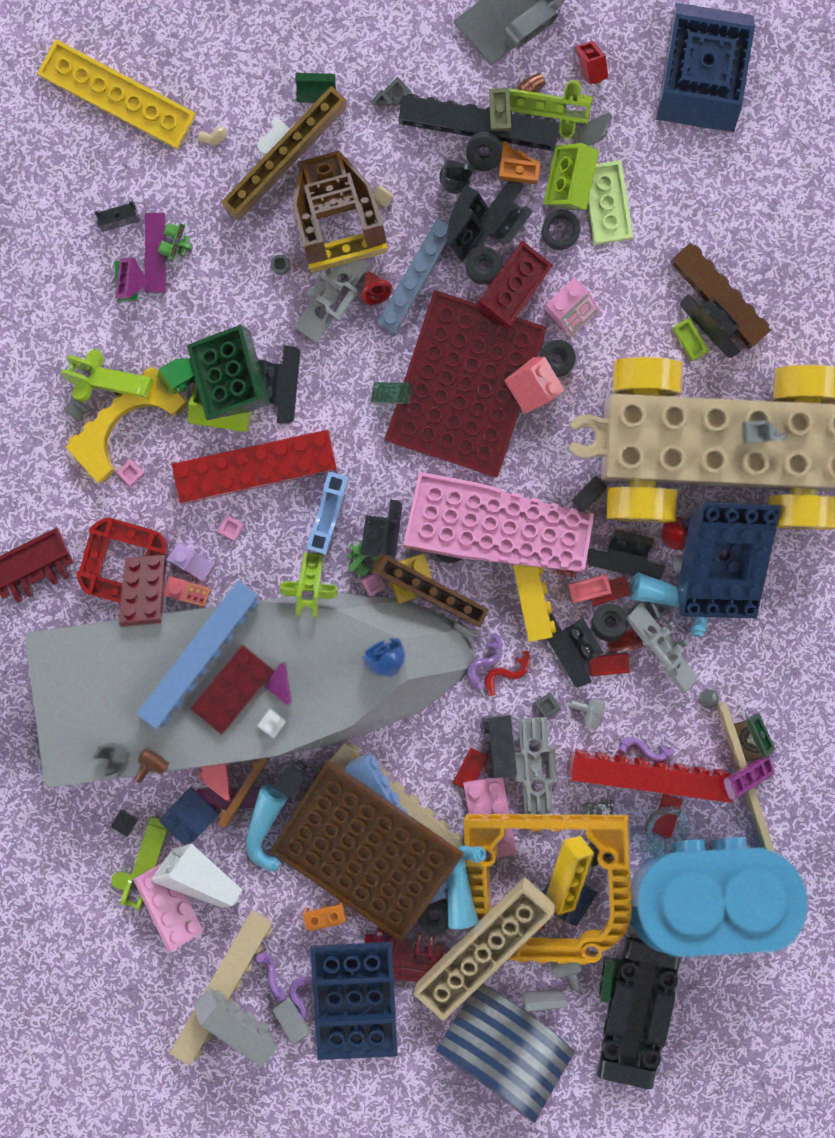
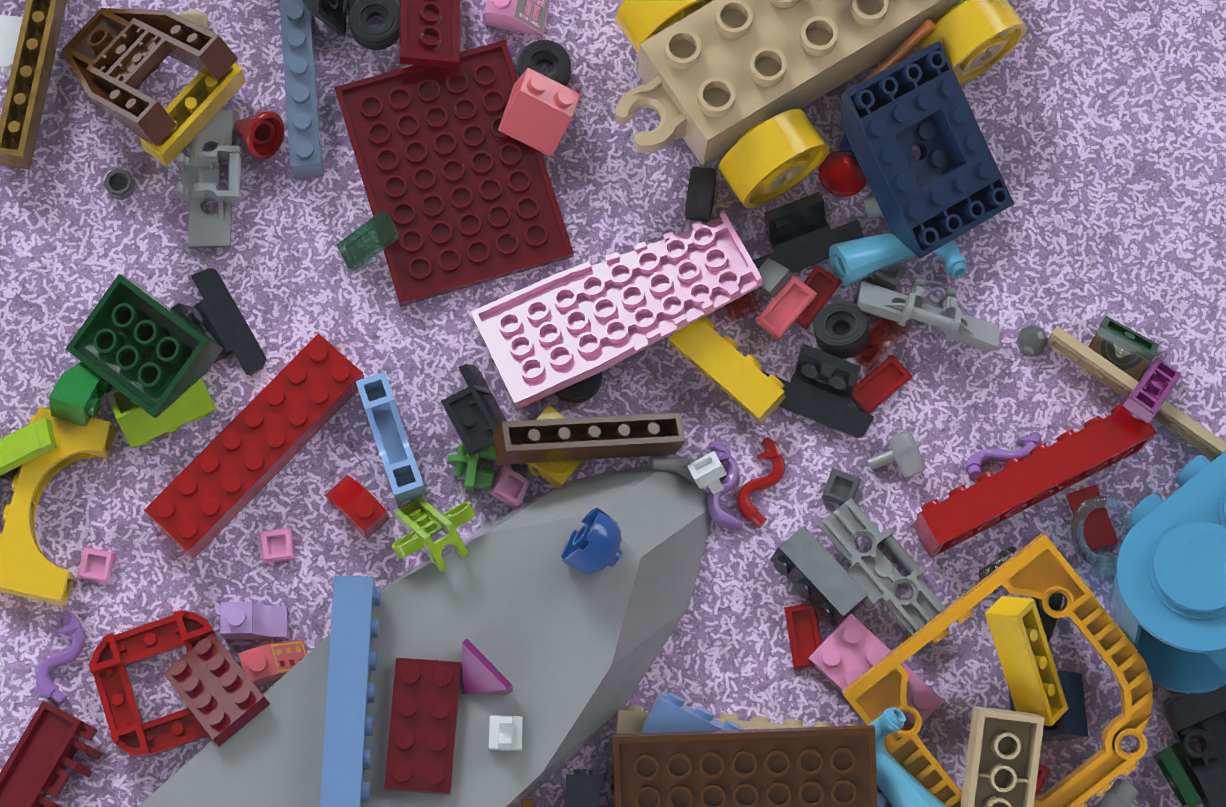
camera: 35 degrees left, 15 degrees down
none -> medium lavender animal [36,611,85,706]
none -> red slope [325,475,390,539]
none -> white tile [687,451,727,495]
none -> dark grey tile [758,257,793,298]
none -> orange bar [862,19,936,82]

